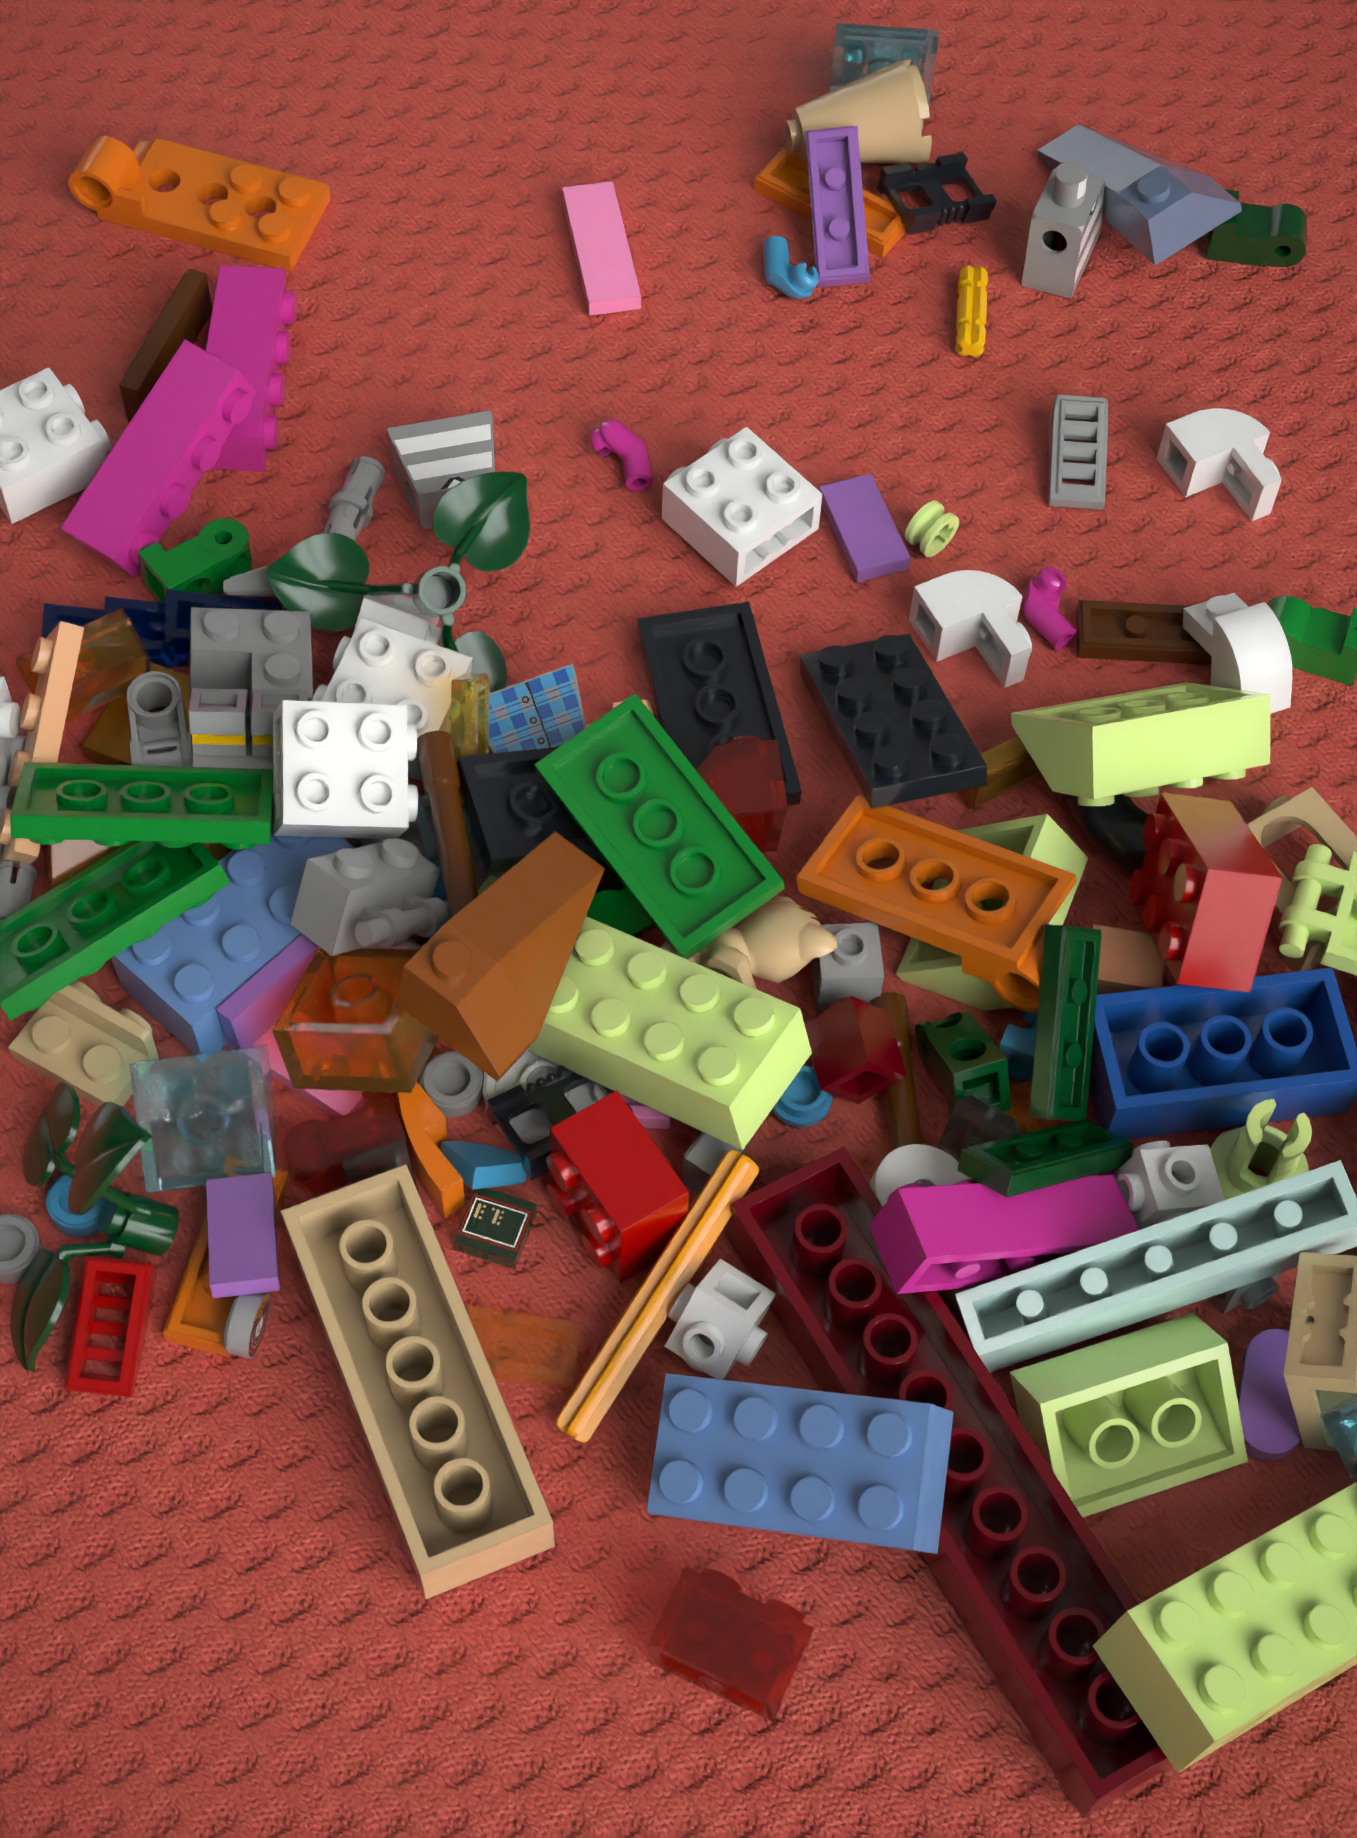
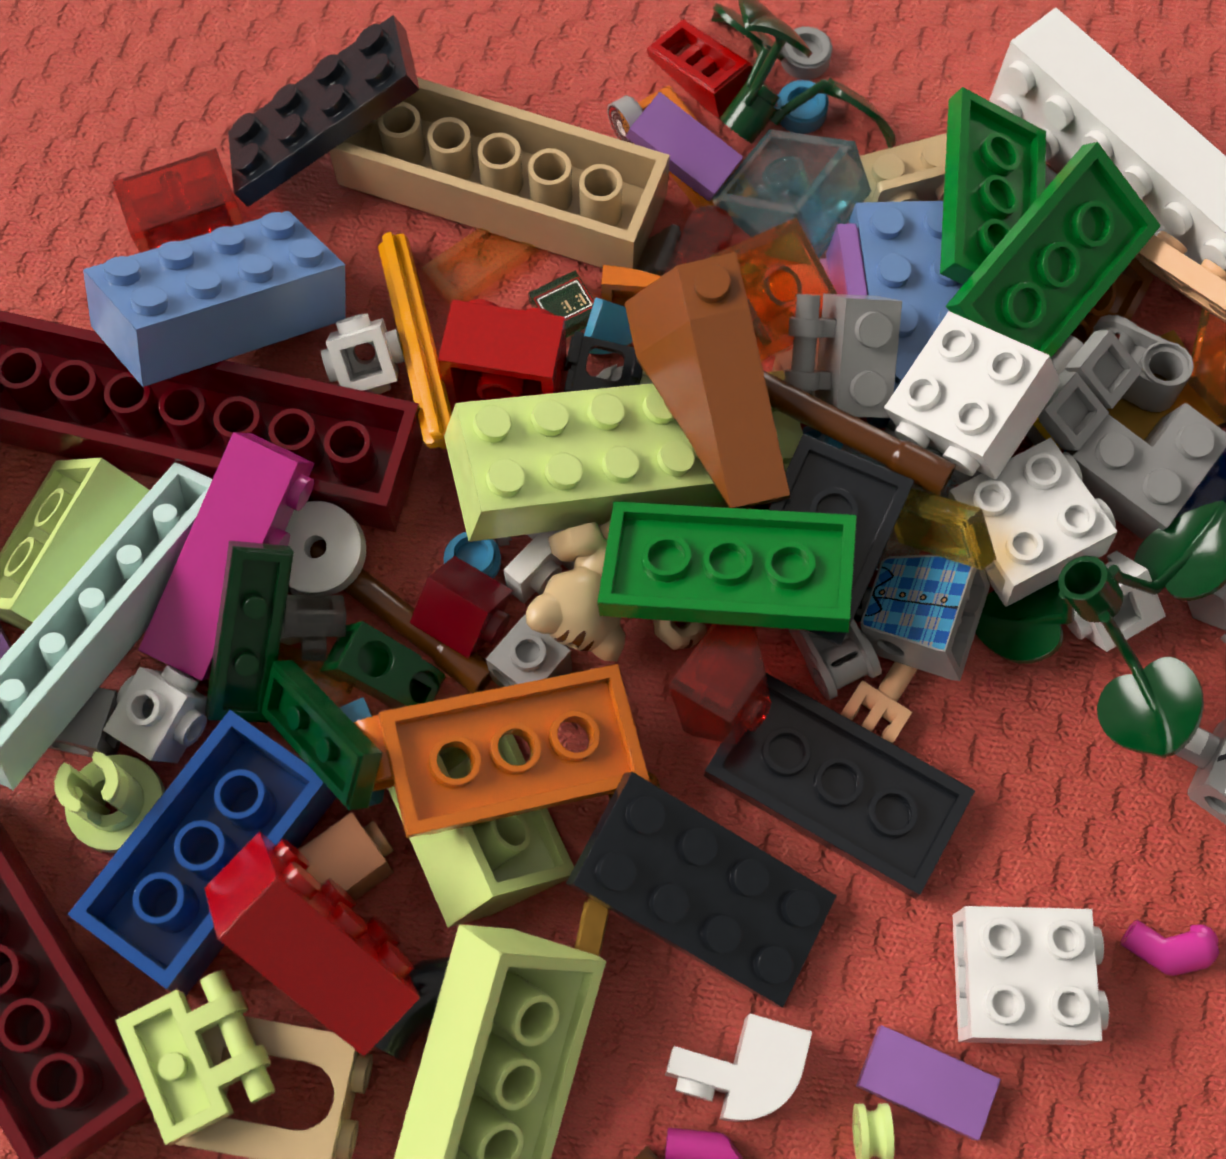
camera: 135 degrees right, 10 degrees up
none -> black plate [228,15,420,207]

